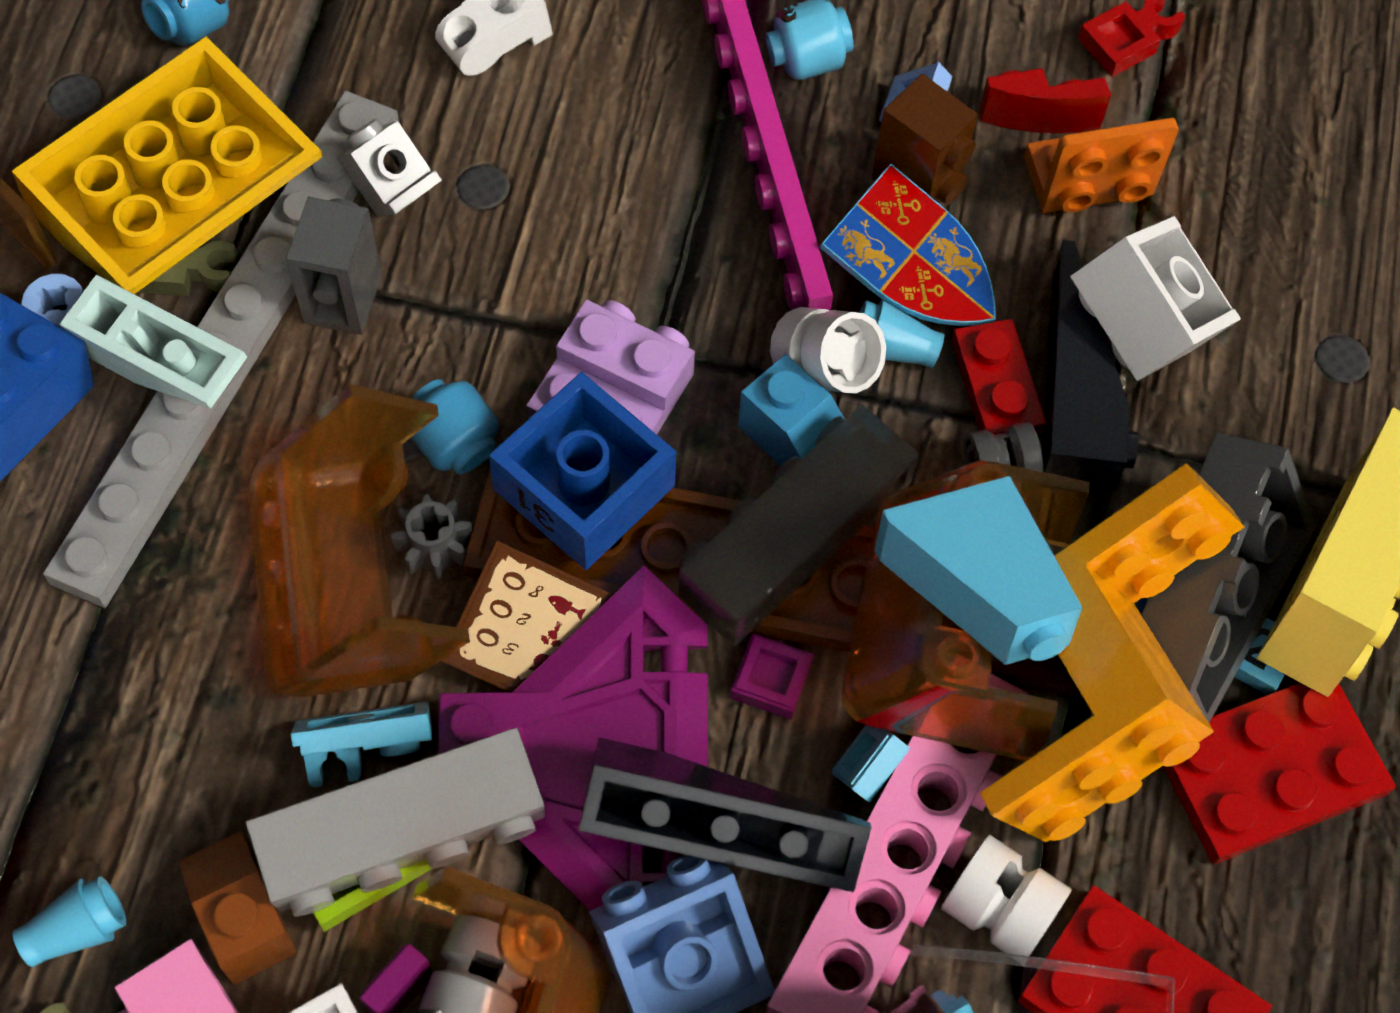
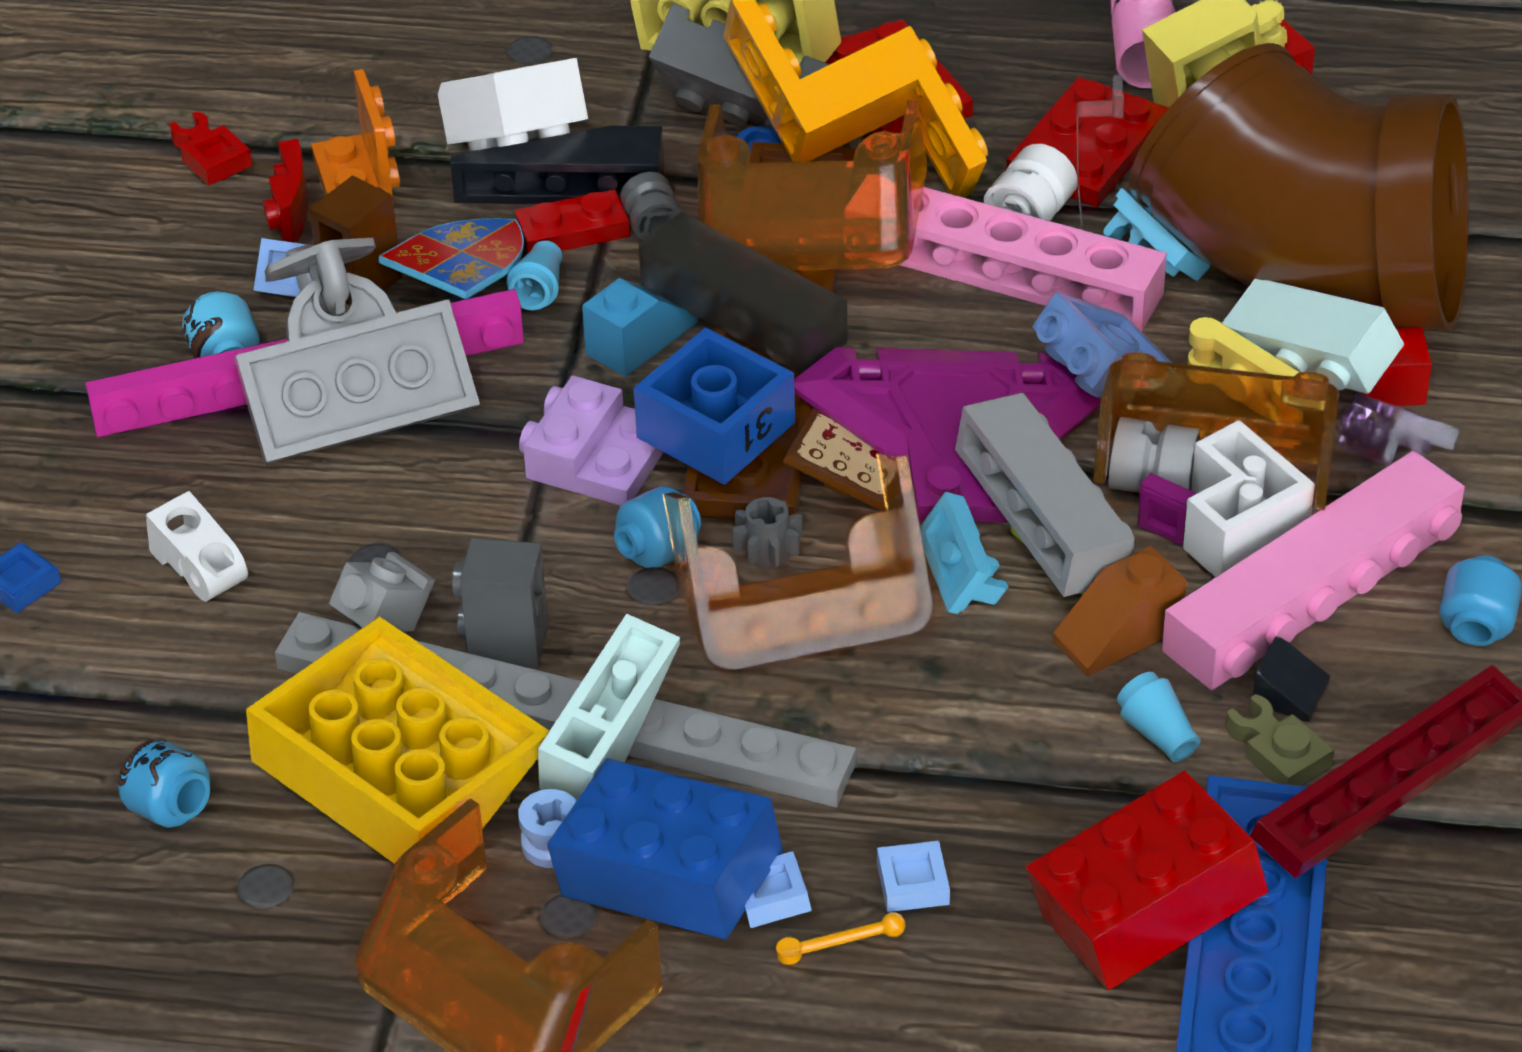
camera: 90 degrees left, 20 degrees down
black slope [579,737,872,892] -> none
magenta tile [730,633,814,720] -> none
white wheel [770,307,886,393] -> none
medium azure tile [832,725,911,803] -> none
medium azure slope [875,476,1083,665] -> none
none -> light grey plate [234,238,480,465]

